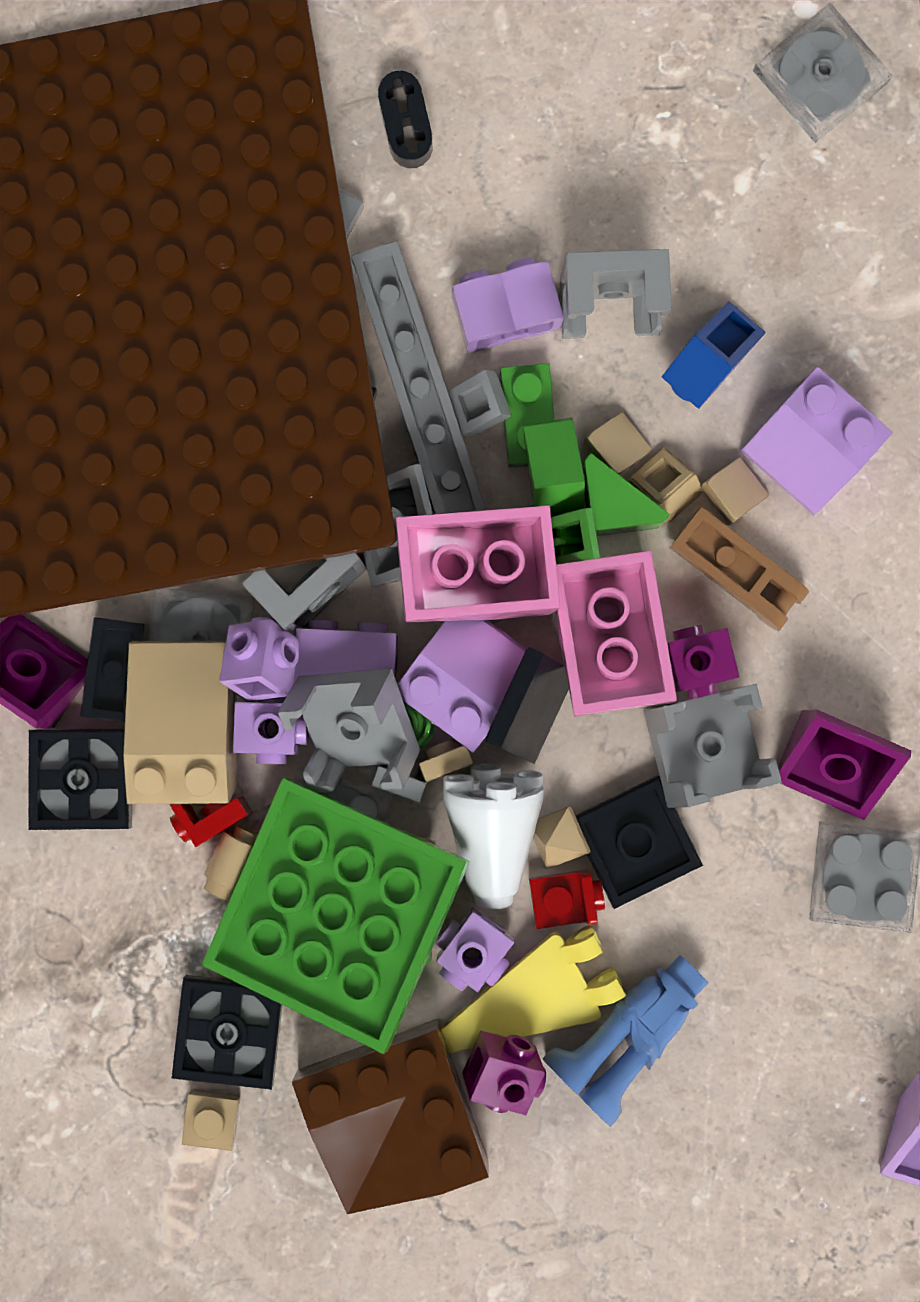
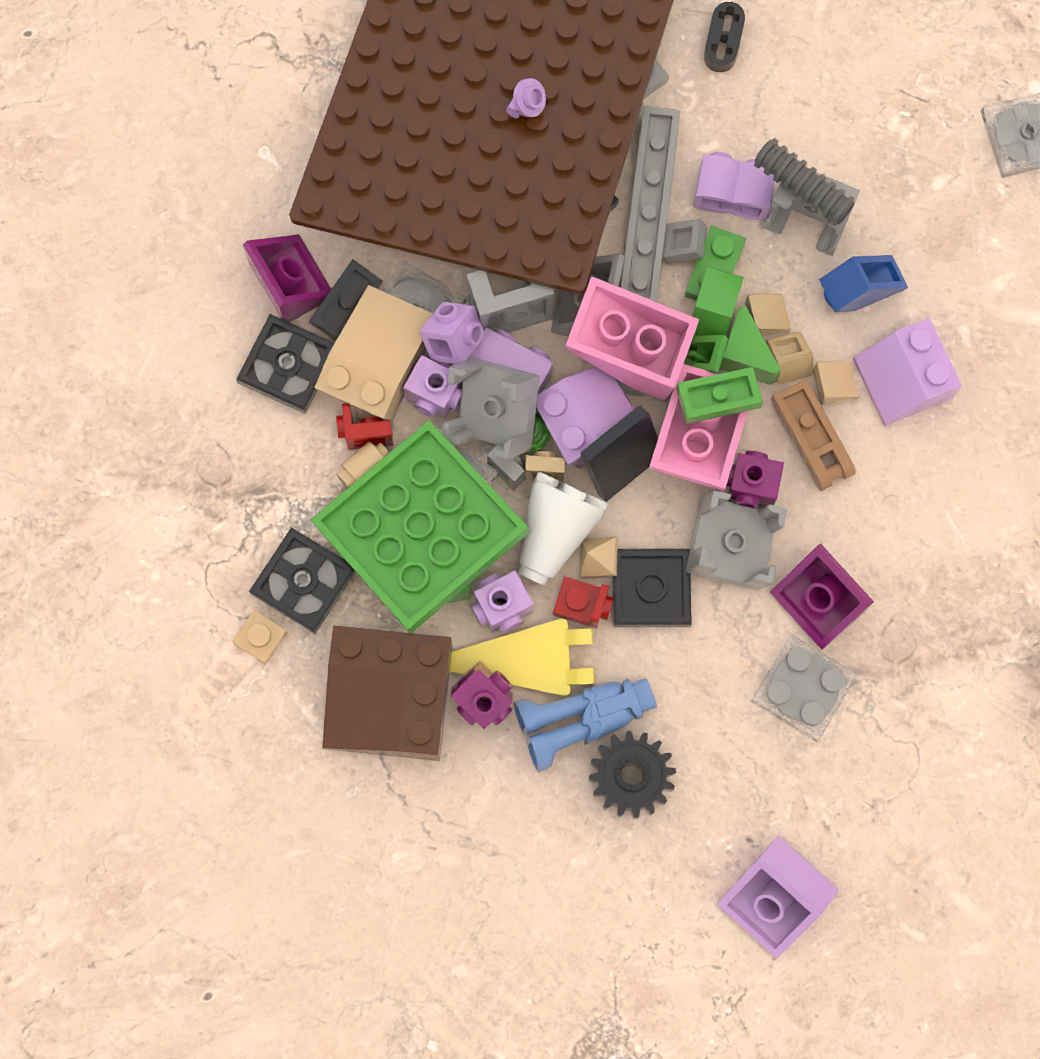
camera: 25 degrees right, 10 degrees down
none -> lavender plate [506,78,546,118]
none -> black gear [589,731,676,819]
none -> bright green plate [676,367,763,424]
none -> dark grey piece [754,138,855,226]

